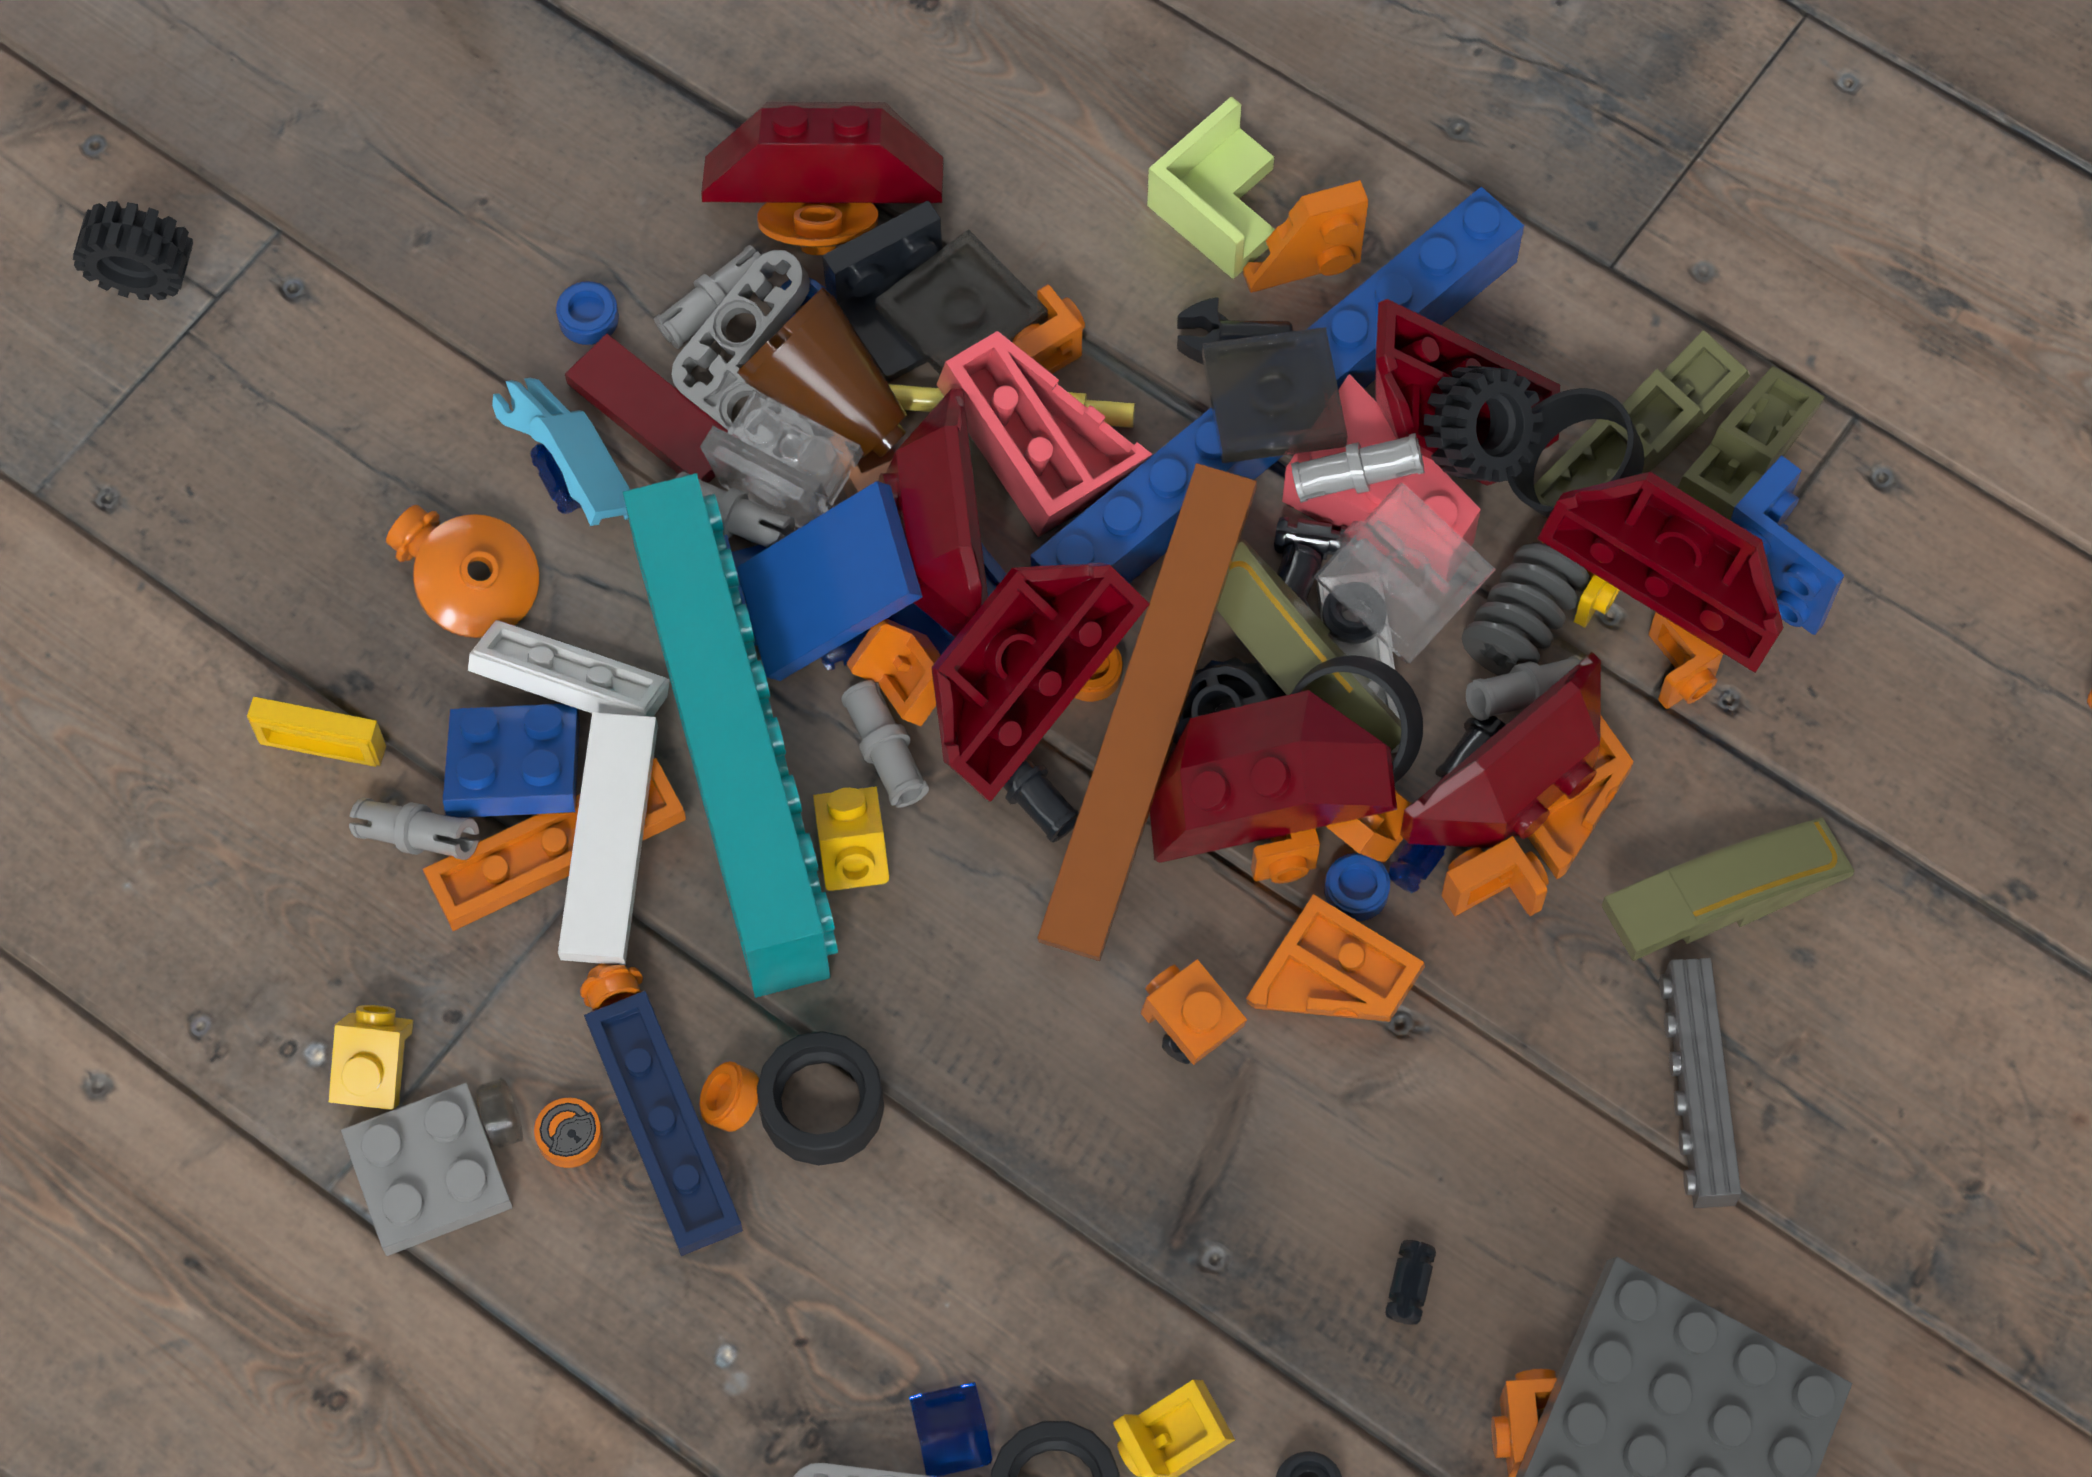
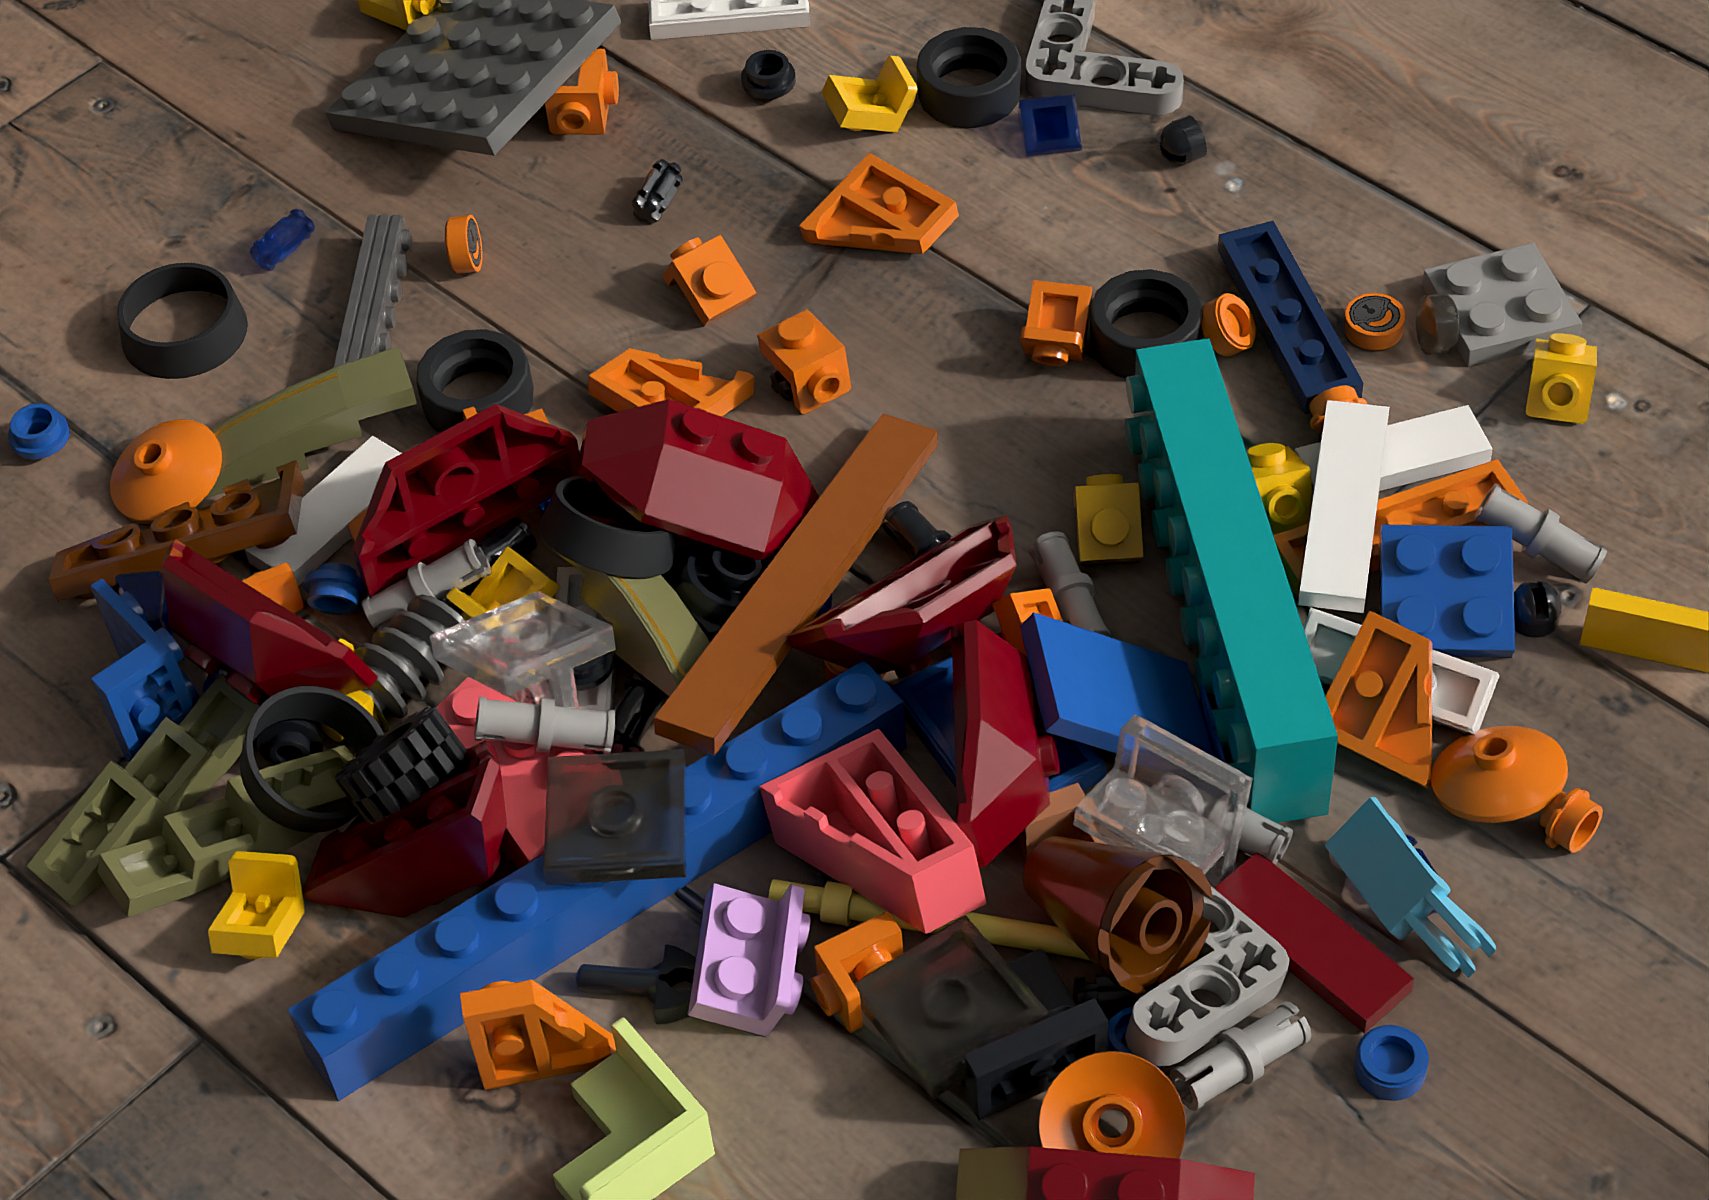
camera: 170 degrees left, 15 degrees down
none -> blue plate [8,403,70,459]
none -> reddish brown wing [48,460,304,602]
none -> orange dish [110,419,222,525]
none -> clear blue slope [115,571,174,638]
none -> black tyre [117,263,248,379]
none -> yellow bracket [208,851,305,959]
none -> white tile [245,436,402,586]
none -> clear blue piece [249,209,315,271]
none -> blue plate [303,563,367,615]
none -> black tyre [416,329,534,433]
none -> orange tile [445,215,482,274]
none -> yellow bracket [446,546,561,647]
none -> orange bracket [662,234,757,326]
none -> lavender bracket [688,883,810,1037]
none -> orange wing [799,153,959,254]
none -> orange bracket [1020,280,1093,366]
none -> black hinge [1159,115,1207,164]
none -> yellow bracket [1247,443,1313,535]
none -> white tile [1295,405,1493,495]
none -> orange wing [1325,610,1432,788]
none -> black hinge [1514,581,1562,638]

